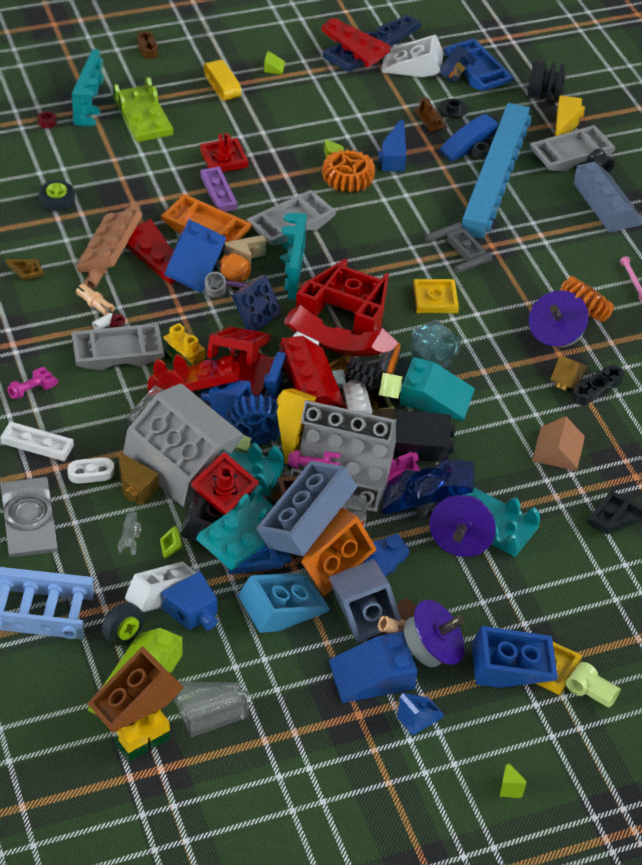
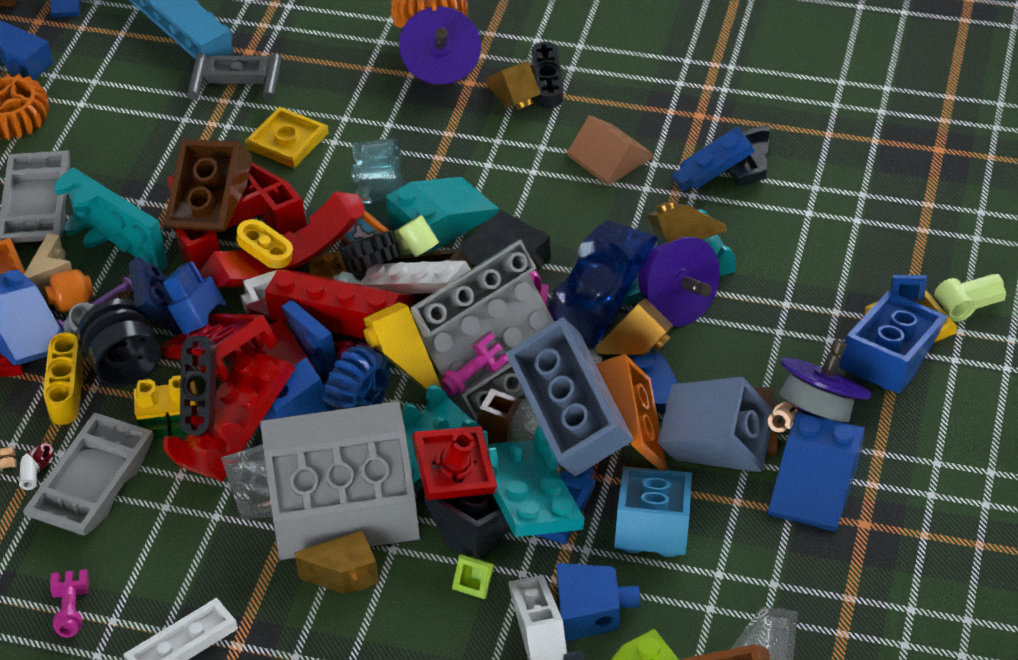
camera: 50 degrees left, 0 degrees up
white plate [67,457,115,483] -> none
clear plate [118,511,141,555] -> none
blue slope [397,693,444,736] -> none
none -> yellow beam [43,332,84,425]
none -> black wheel [77,298,161,387]
none -> blue piece [163,261,227,335]
none -> reddish brown slope [164,139,252,232]
none -> black beam [180,336,216,436]
none -> yellow plate [236,219,293,269]
none -> pearl gold slope [594,298,673,355]
none -> pearl gold slope [648,200,727,246]
none -> blue hinge [672,126,755,191]
none -> blue slope [890,275,927,301]

